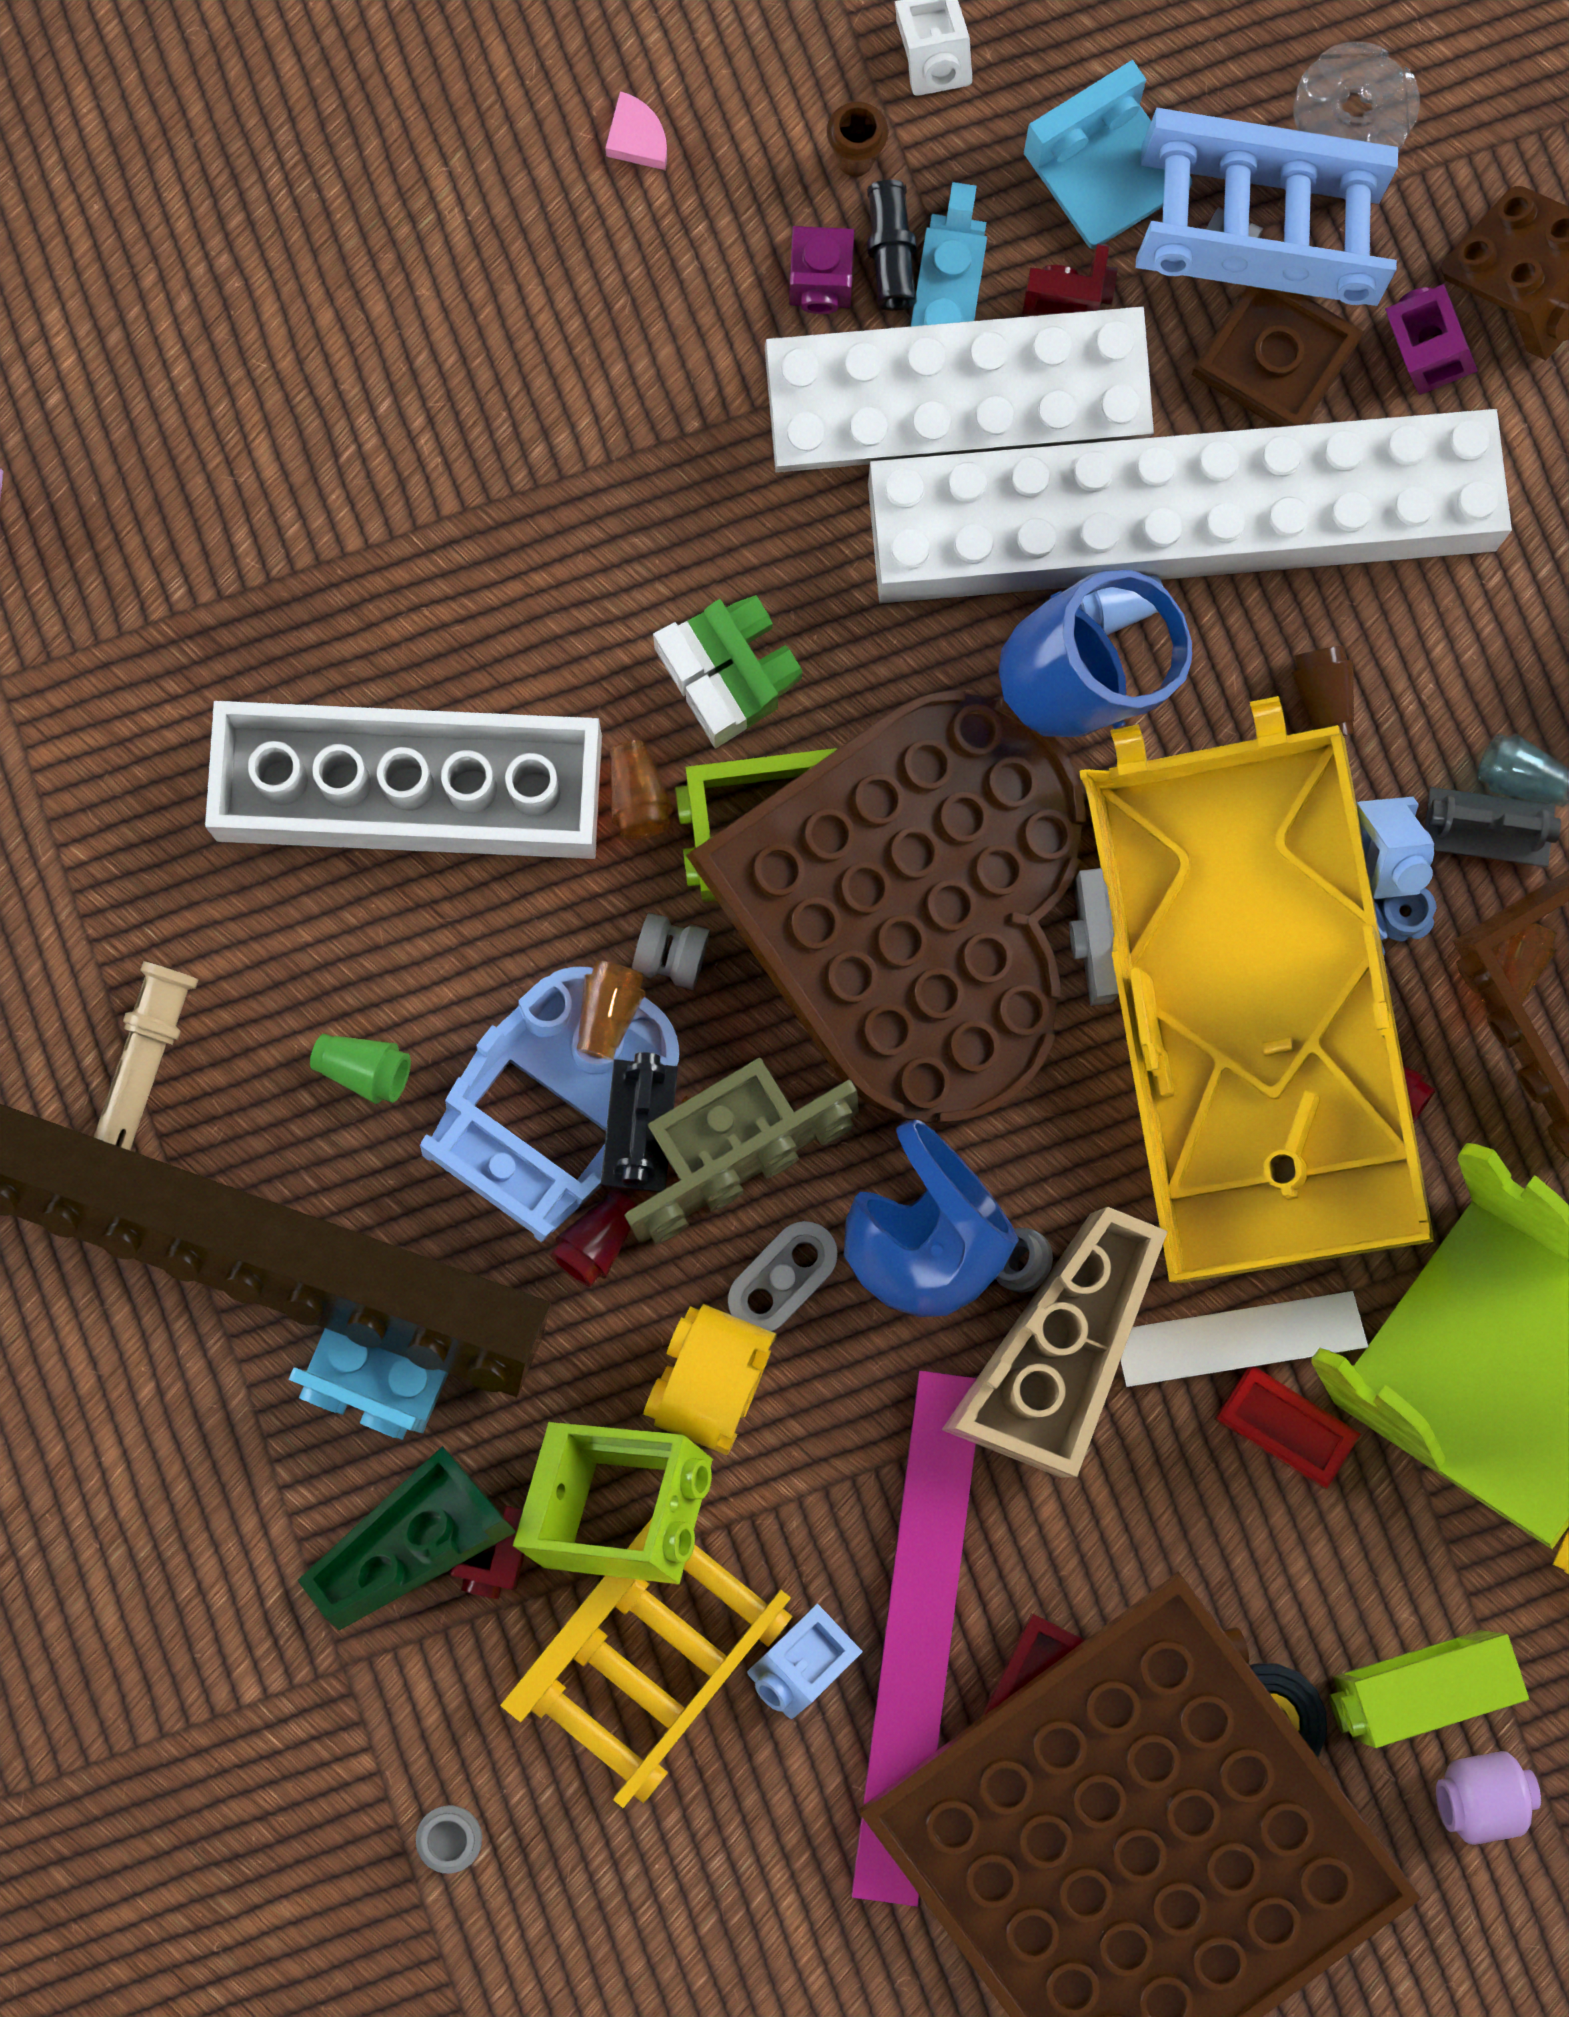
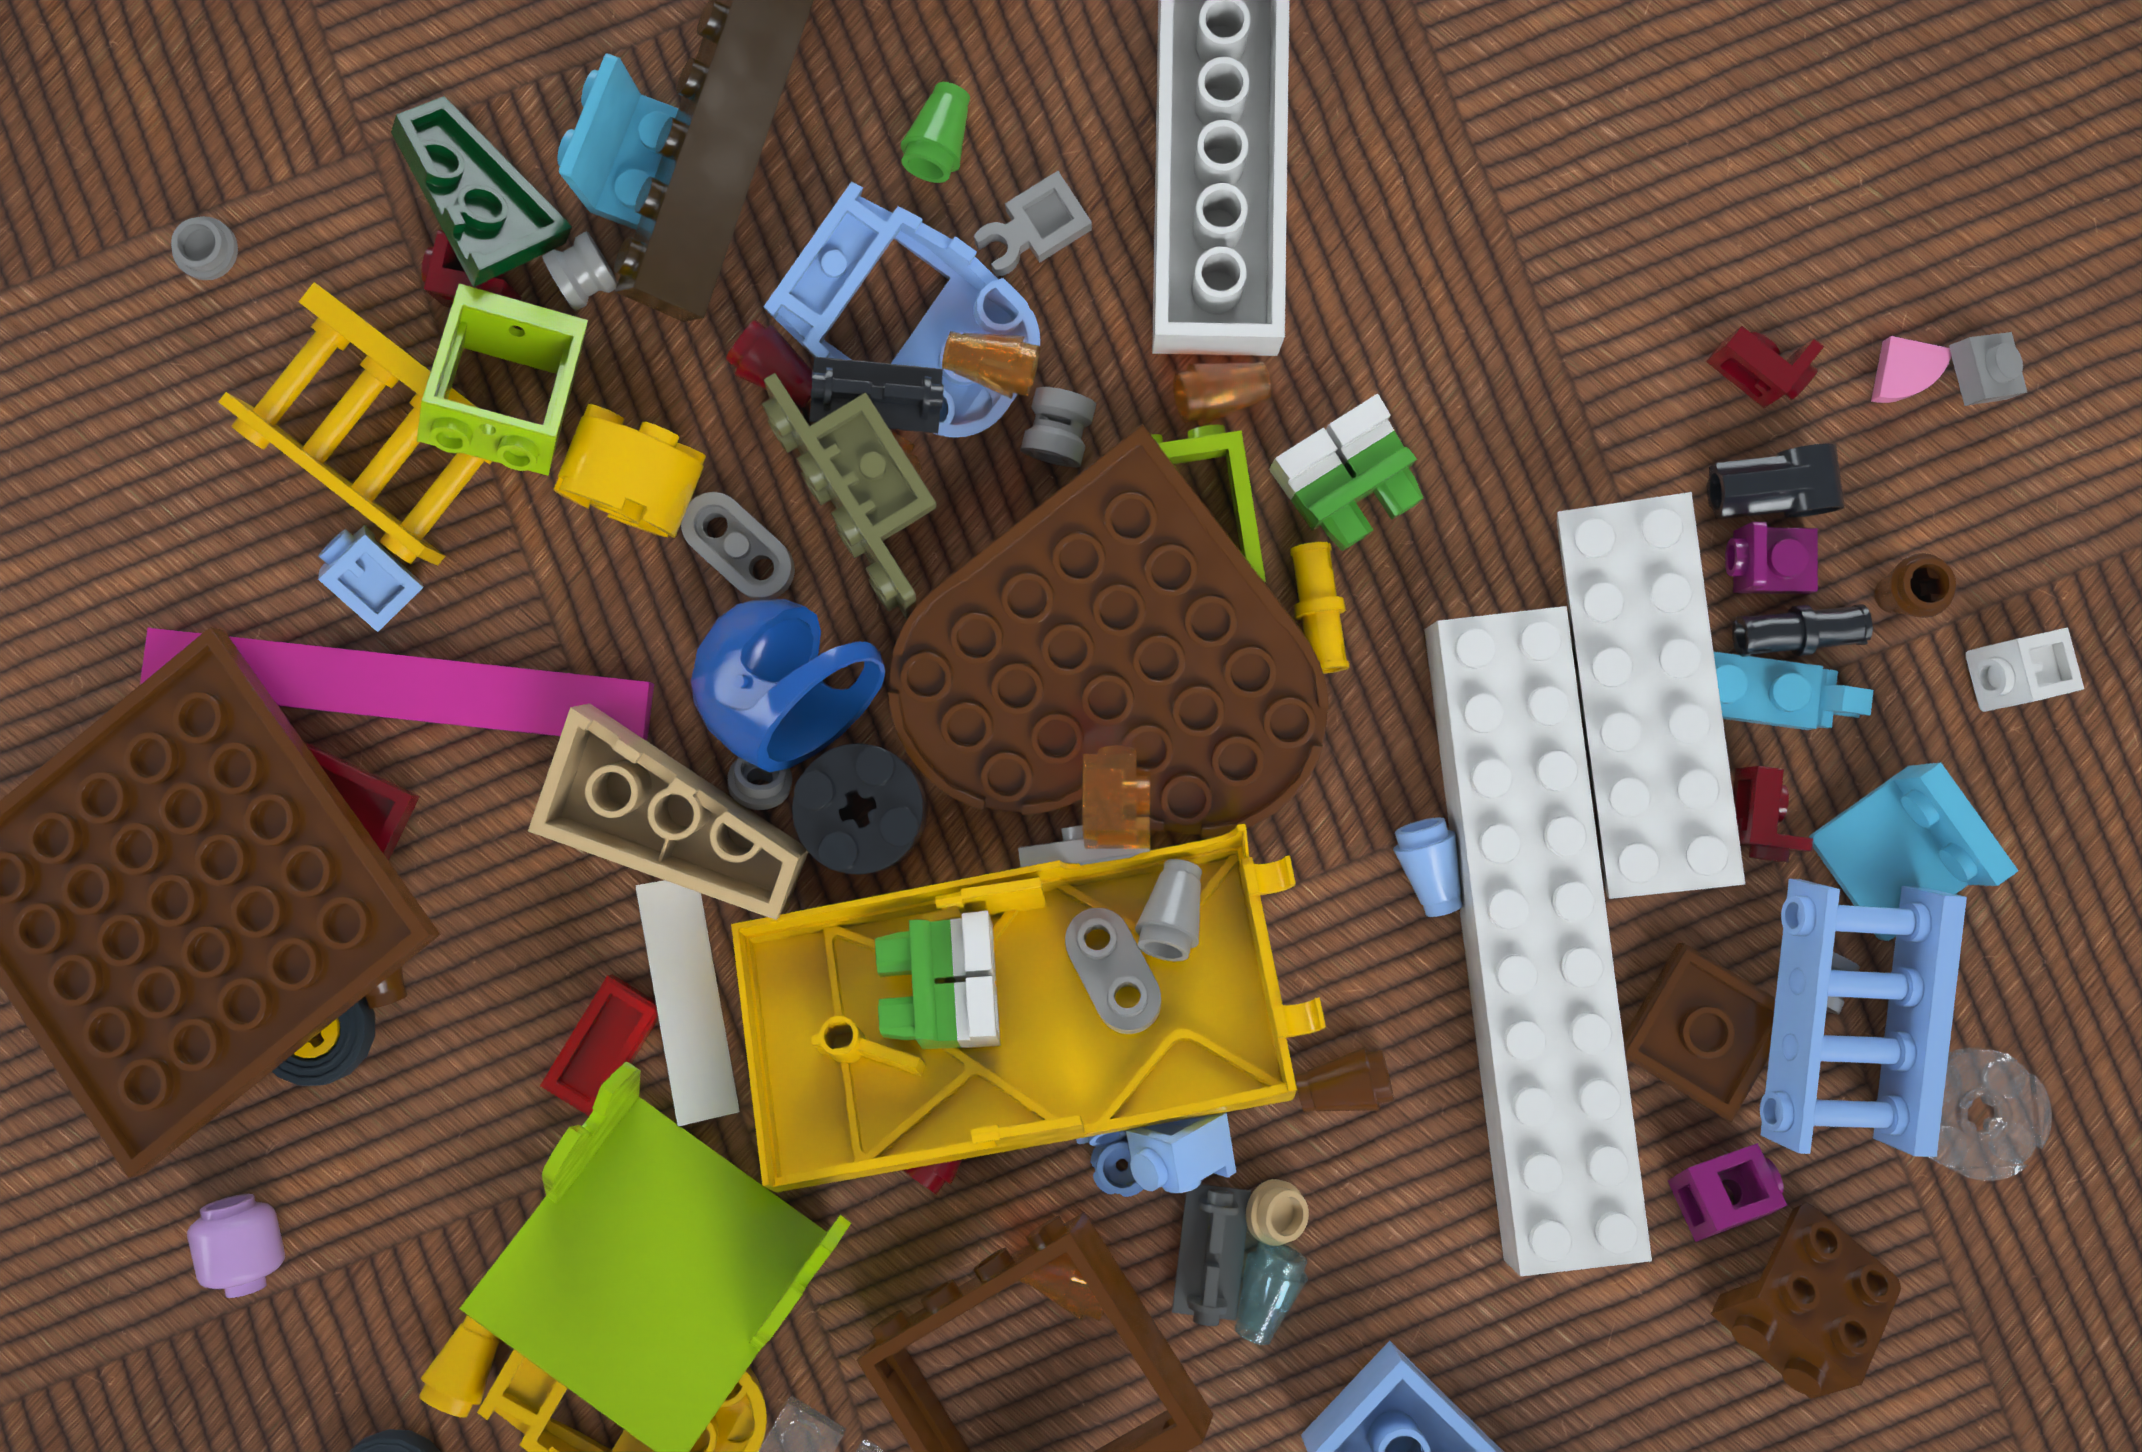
camera: 95 degrees right, 5 degrees up
blue piece [999,570,1192,737] -> none
lime window [1329,1630,1530,1748] -> none
none -> light grey wheel [542,231,618,312]
none -> black brick [792,744,929,874]
none -> hips [875,910,1001,1049]
none -> light grey plate [974,171,1092,277]
none -> light grey plate [1065,908,1161,1034]
none -> clear orange brick [1082,745,1150,849]
none -> light grey cone [1135,859,1202,961]
none -> tan plate [1246,1179,1309,1246]
none -> yellow pin [1290,542,1349,674]
none -> dark red bracket [1706,326,1824,408]
none -> black piece [1706,443,1845,520]
none -> light grey plate [1949,332,2027,406]

